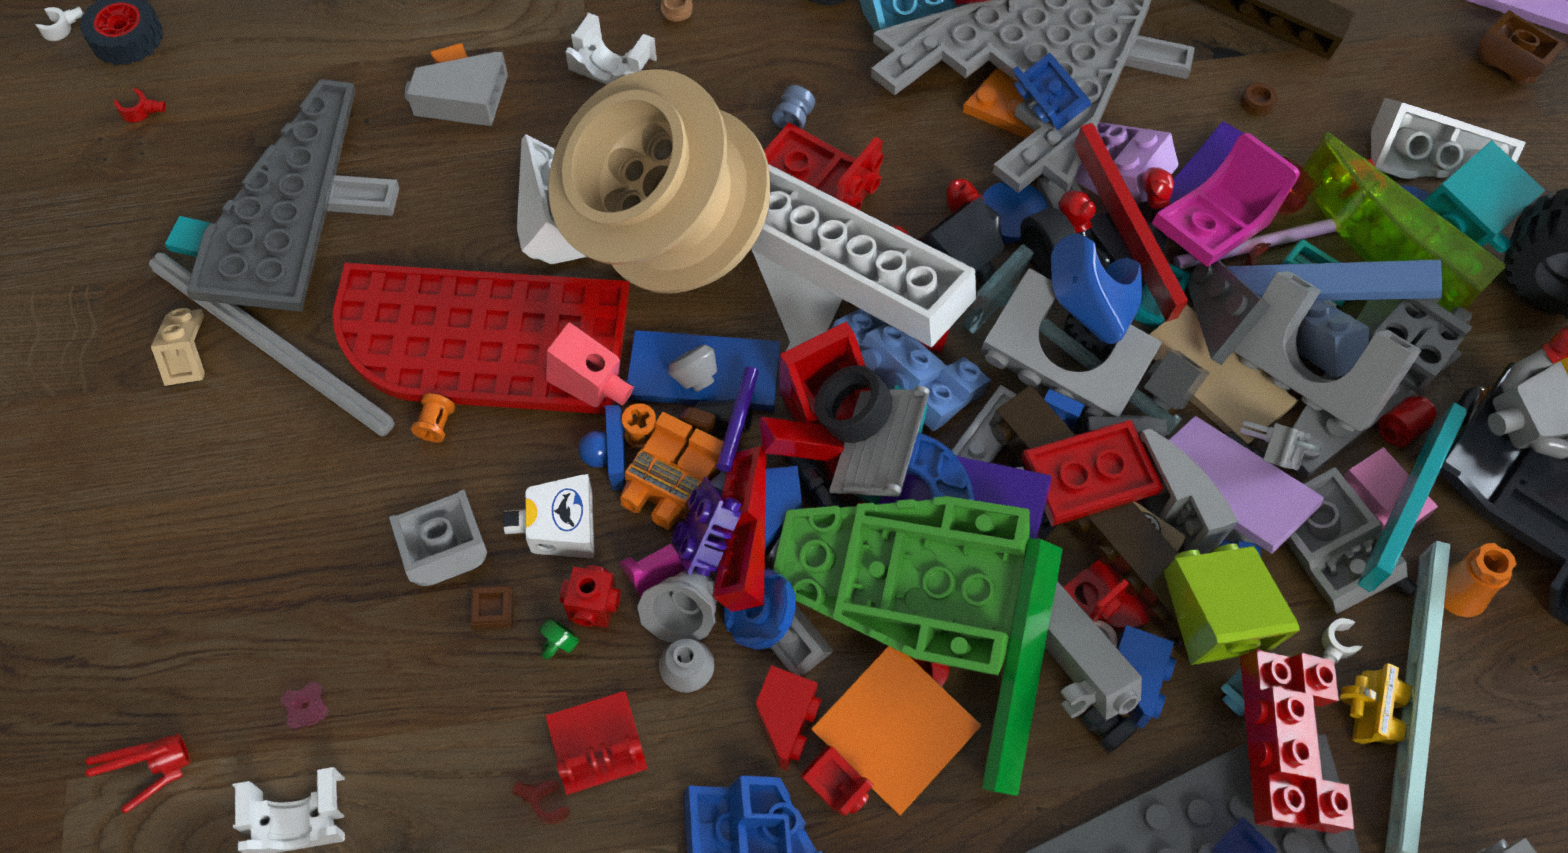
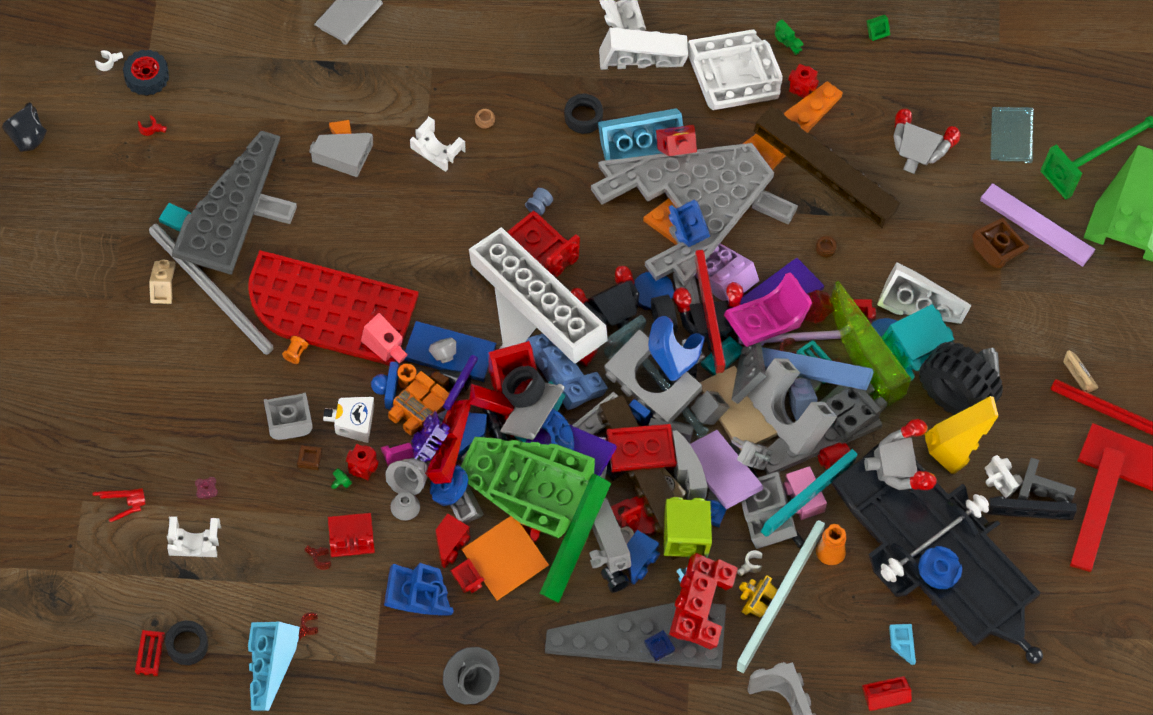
camera: 10 degrees right, 0 degrees up
white wedge [517,134,586,264] -> none
tan wheel [548,69,770,294] -> none

